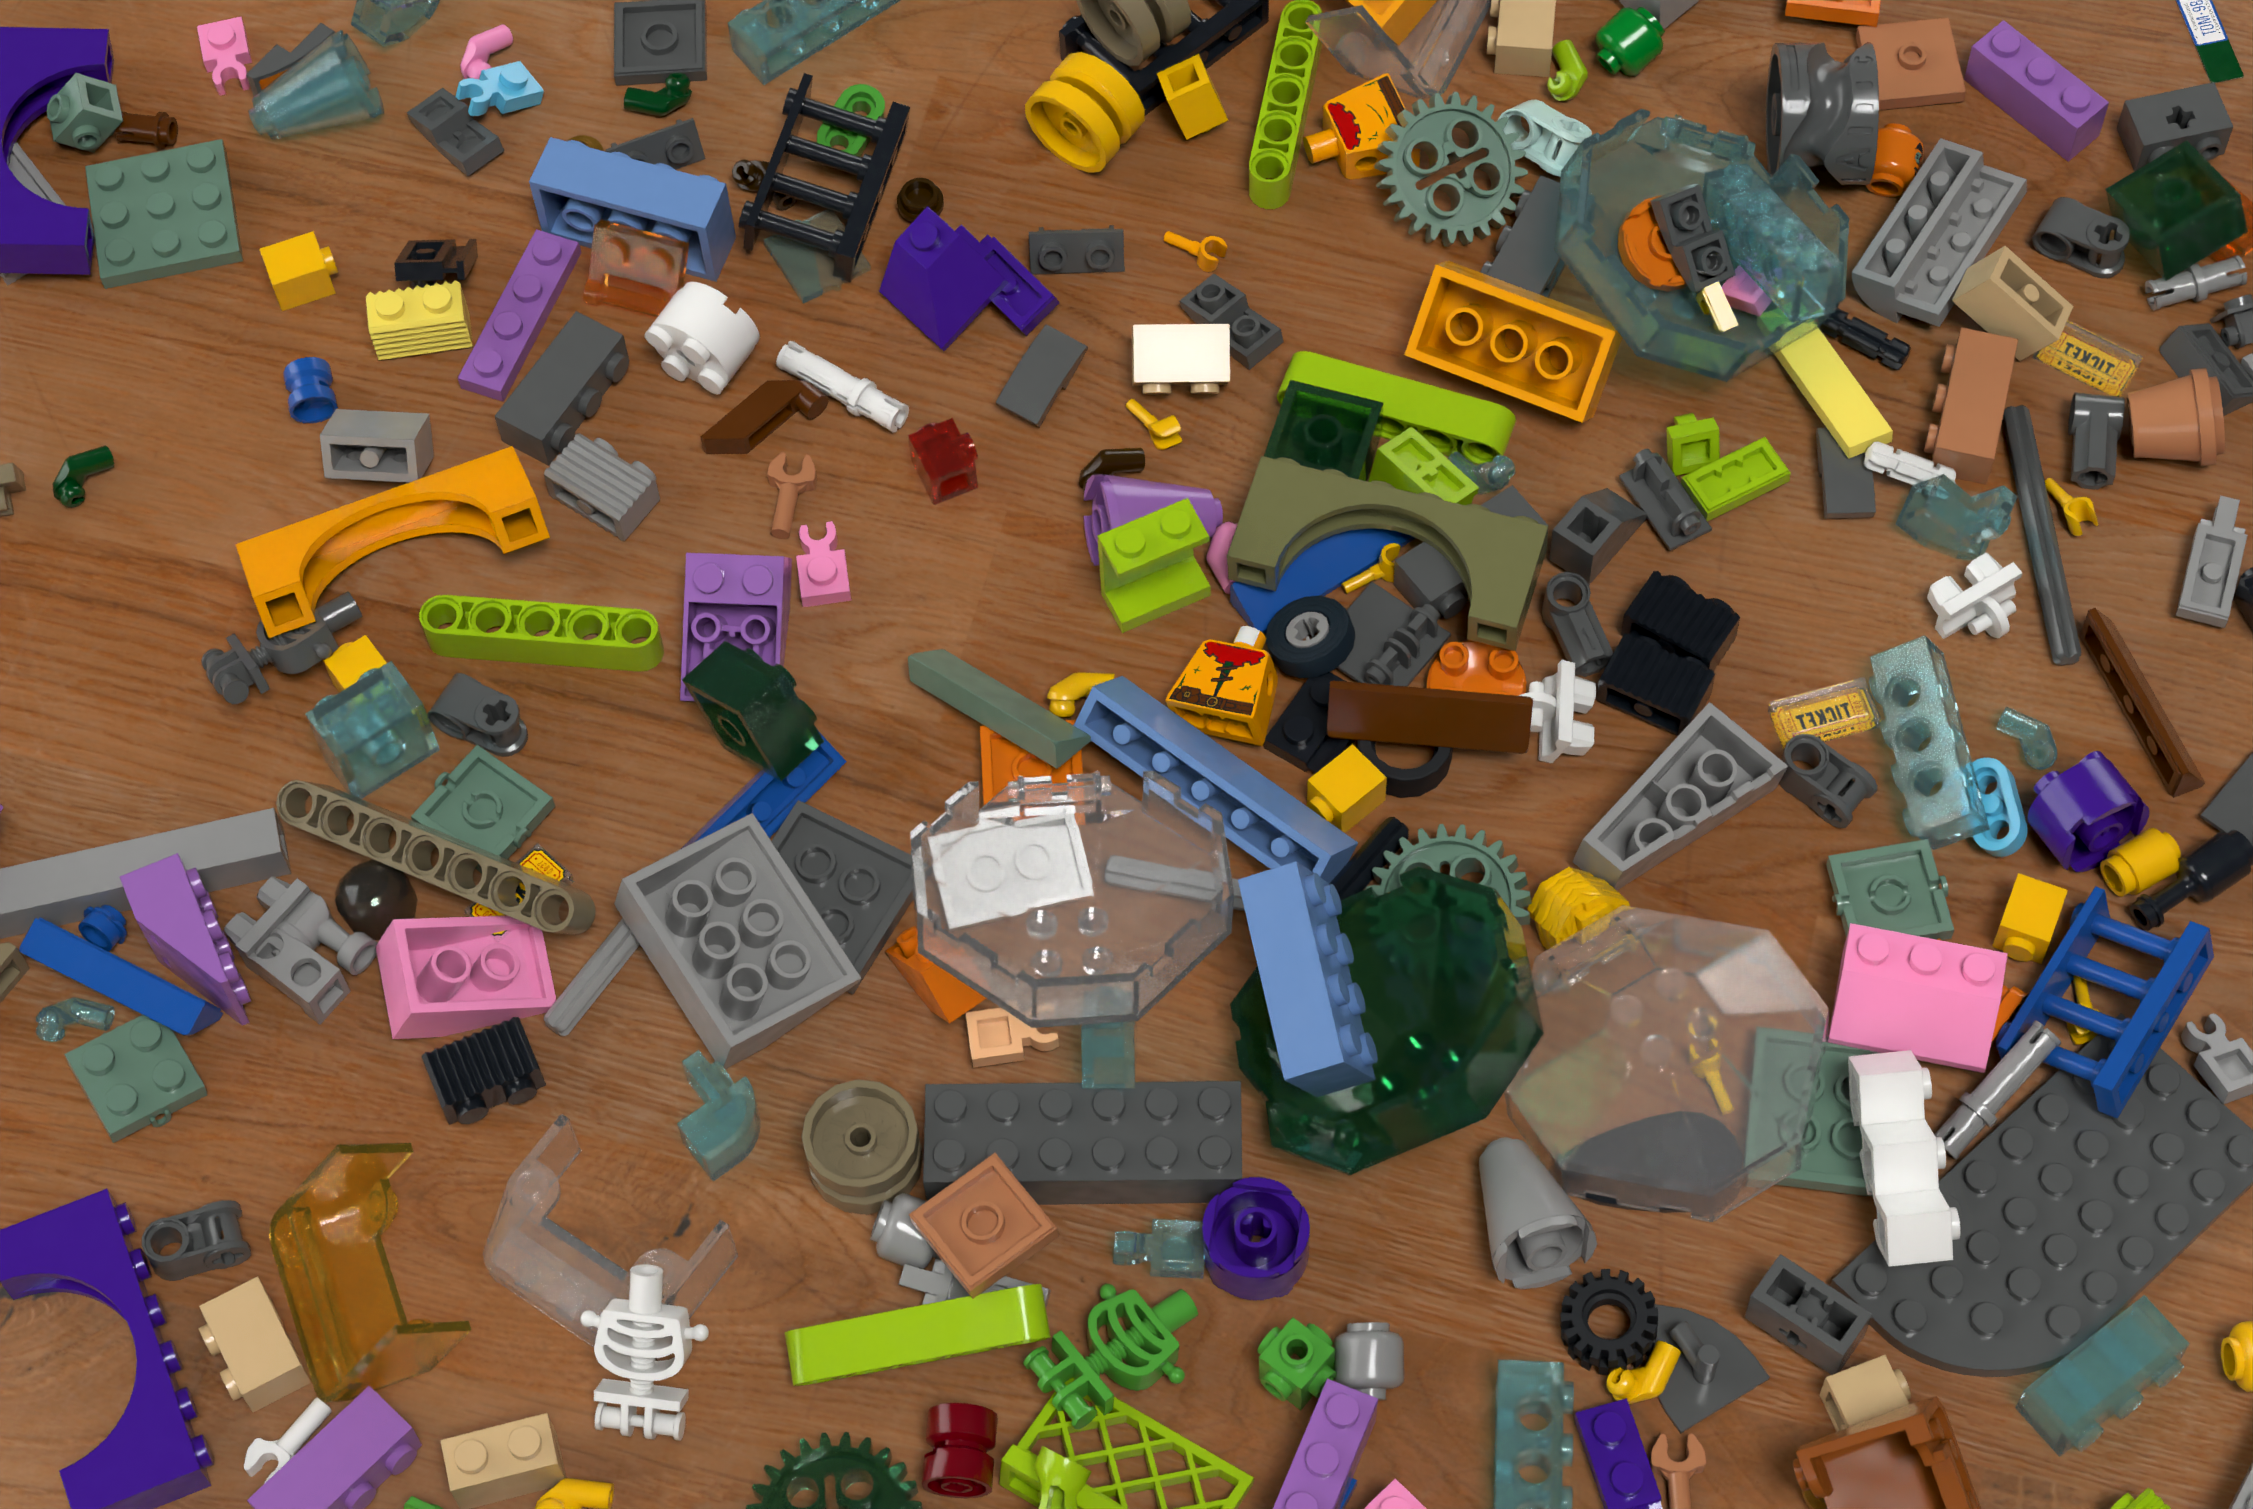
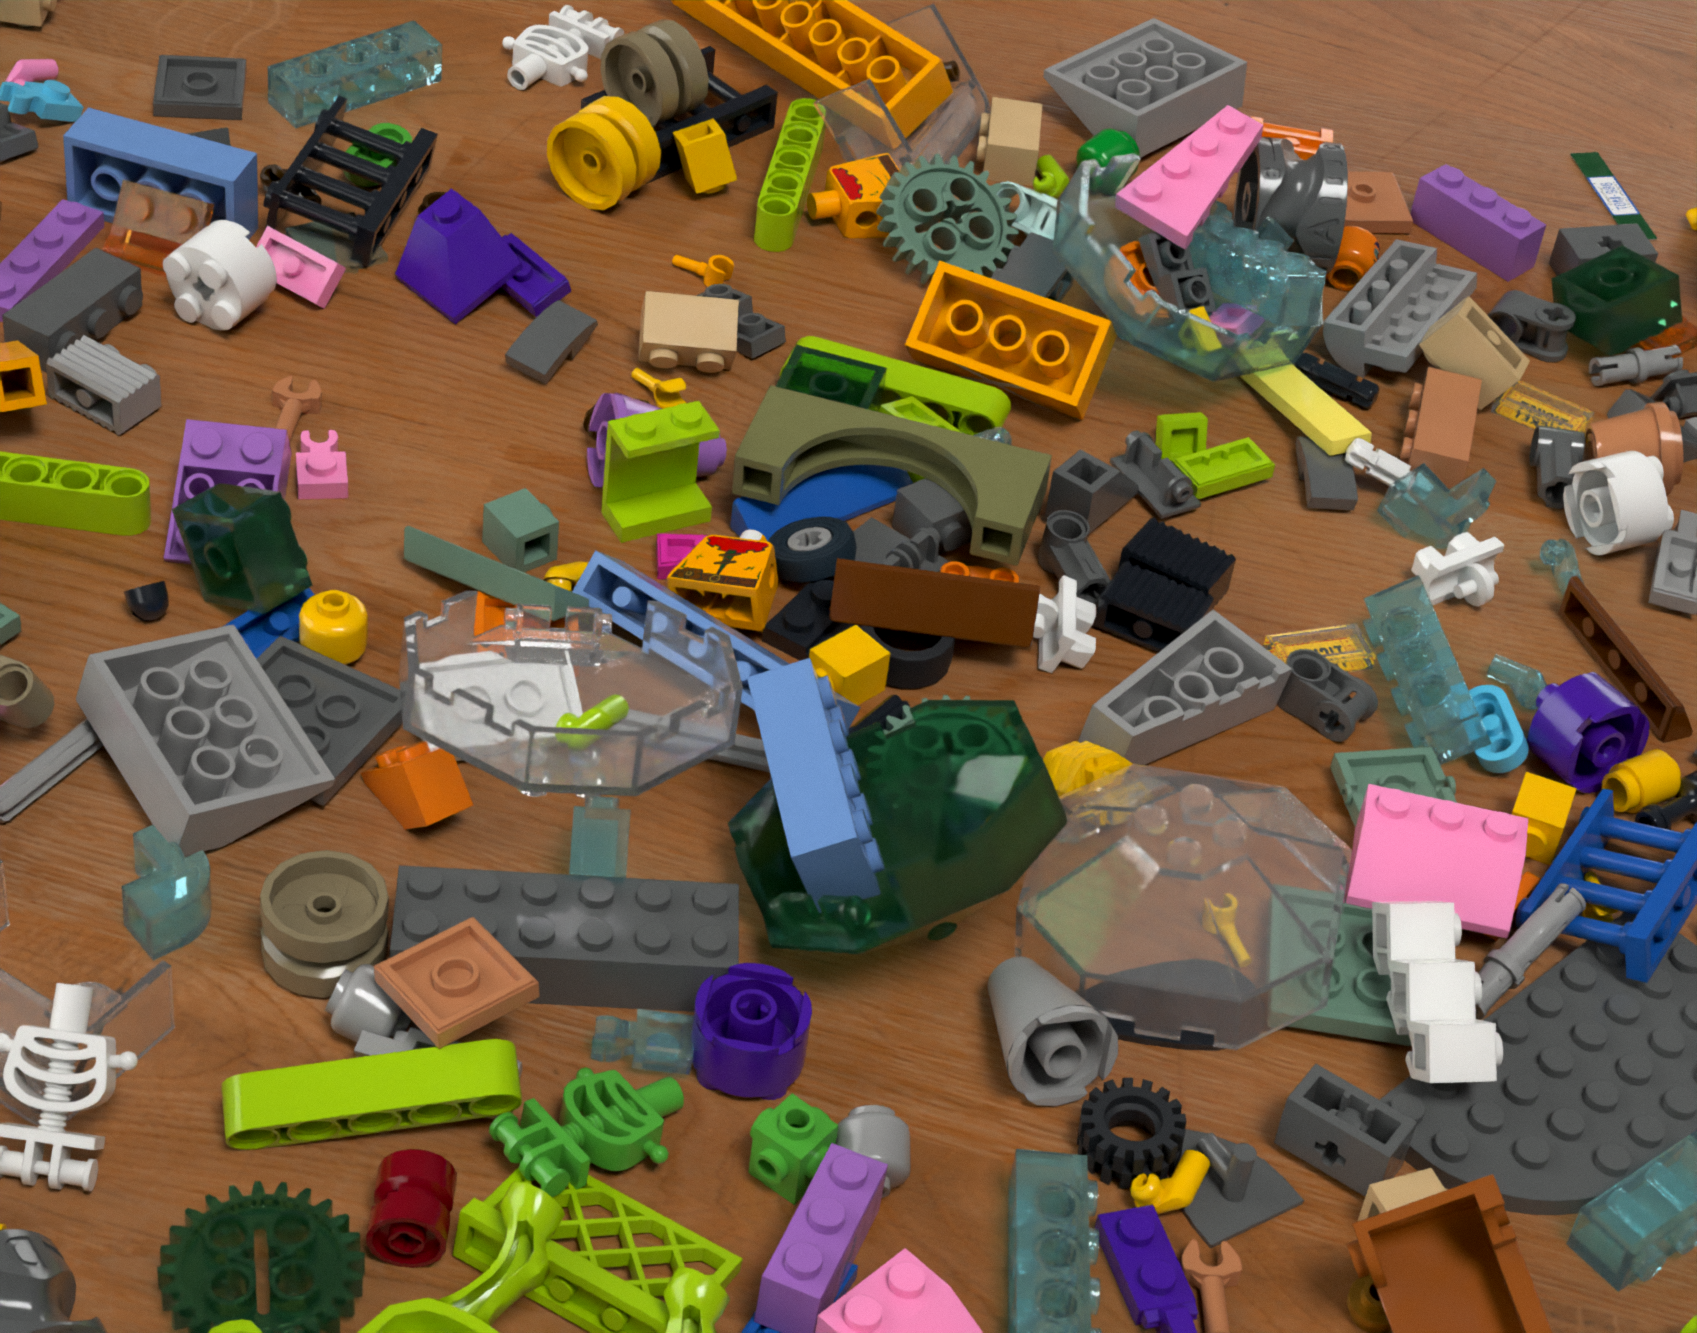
camera: 10 degrees left, 20 degrees down
dark green arm [624,73,692,116] -> none
reddish brown piece [700,380,829,454] -> none
white pin [776,341,909,433] -> none
clear red brick [908,418,978,505] -> none
light nougat plate [965,1005,1059,1068] -> none
dark grey hinge [1029,225,1125,274] -> none
bright pink arm [1206,521,1238,594] -> none
yellow hand [1341,543,1401,594] -> none
dark grey axle [2002,405,2082,666] -> none
yellow hand [2045,478,2098,536] -> none
none -> black hinge [124,581,169,621]
none -> bright pink plate [256,226,346,309]
none -> yellow head [299,590,368,665]
none -> sand green brick [482,488,559,572]
none -> lime arm [555,694,629,749]
none -> dark pink tile [656,533,707,579]
none -> bright pink wing [1115,105,1263,250]
none -> clear light blue arm [1540,539,1587,597]
none -> white brick [1563,451,1674,555]

